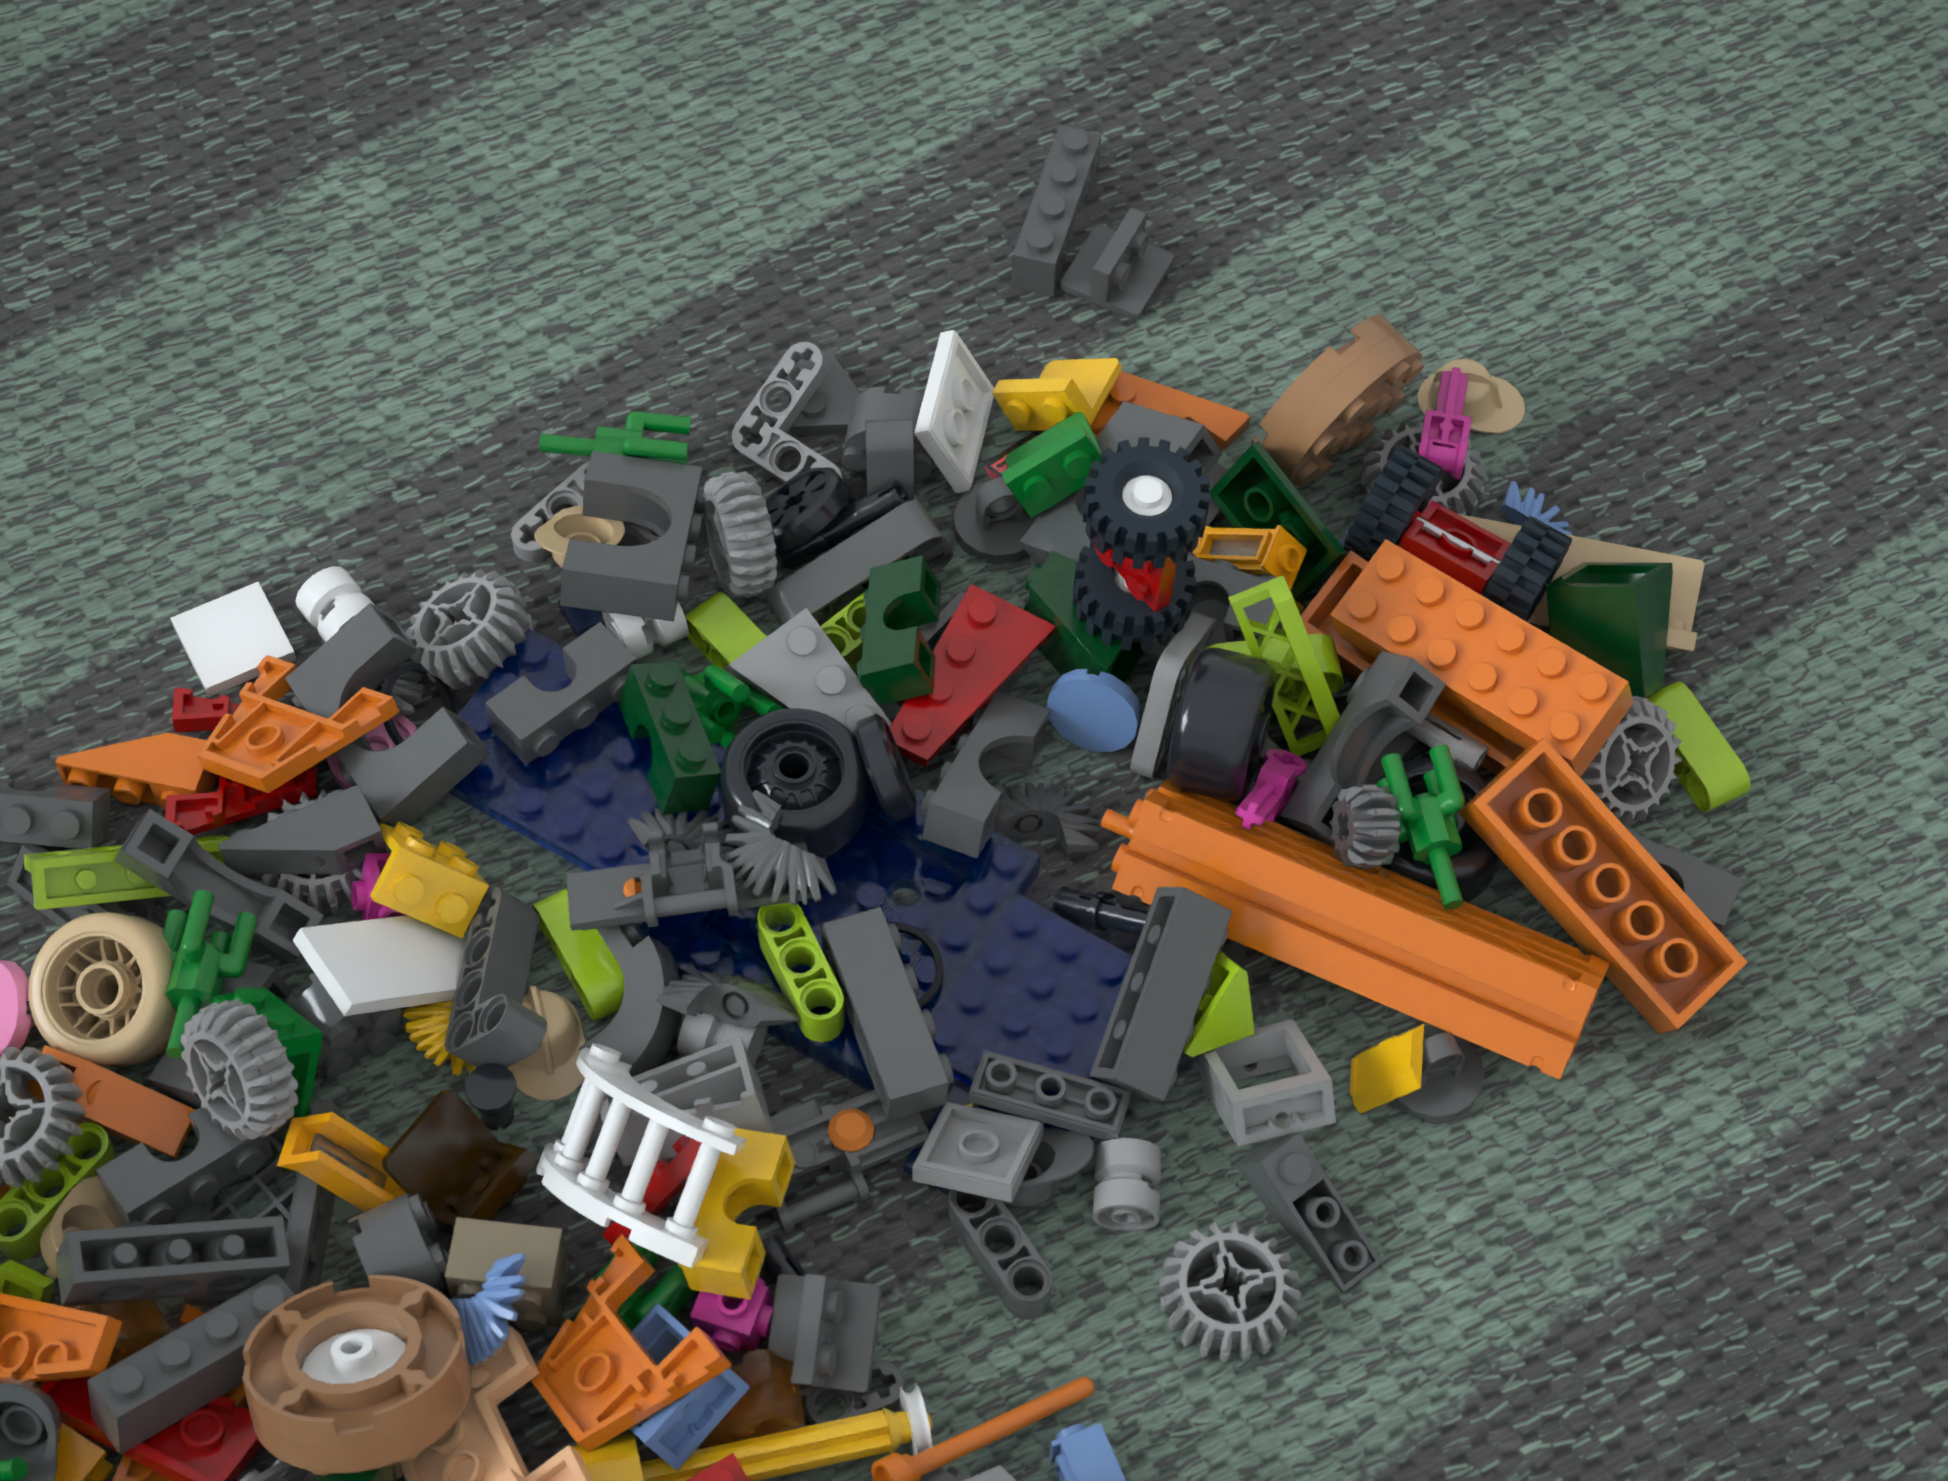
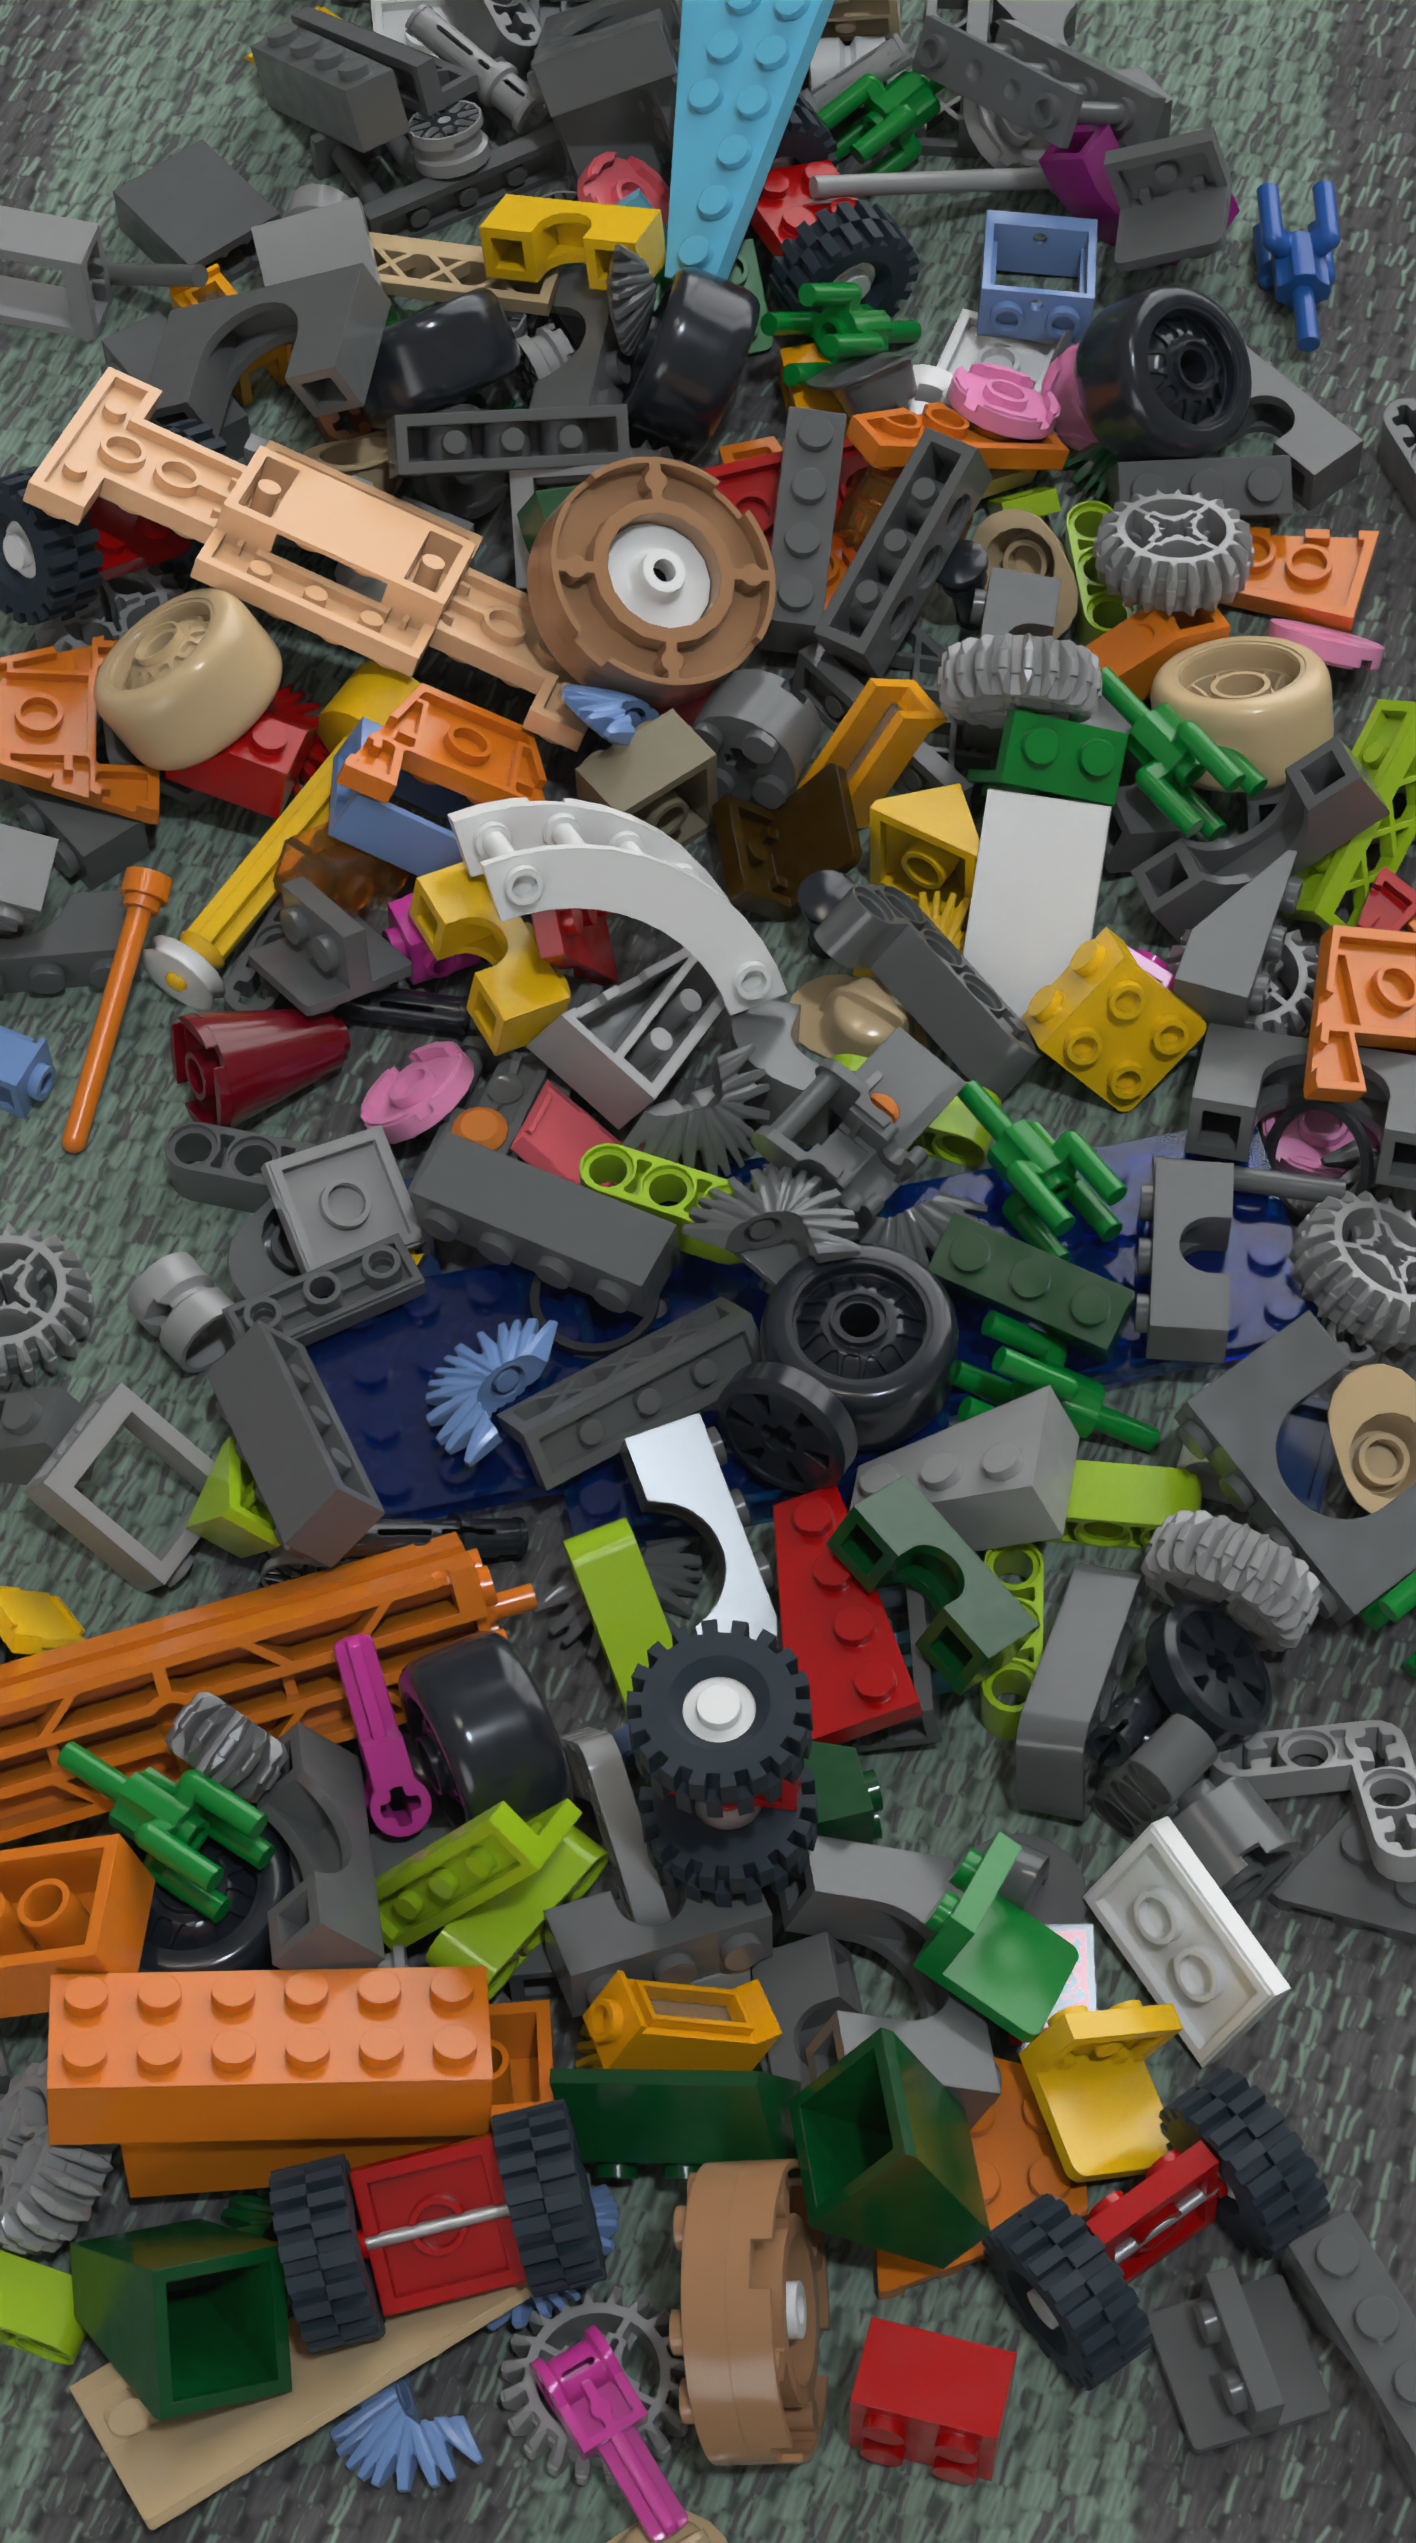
camera: 140 degrees right, 0 degrees up
none -> dark red cone [170,1009,351,1128]
none -> bright pink tile [360,1041,474,1144]
none -> medium blue hair [425,1318,558,1467]
none -> dark grey fence [496,1296,760,1491]
none -> coral piece [510,1079,623,1187]
none -> lime beam [562,1517,673,1713]
none -> dark green slope [788,2027,991,2269]
none -> red brick [849,2316,1017,2485]
none -> yellow slope [870,783,980,930]
none -> green plant [958,1080,1128,1262]
none -> black plate [982,2067,1331,2391]
none -> dark grey bar [1151,1155,1346,1203]

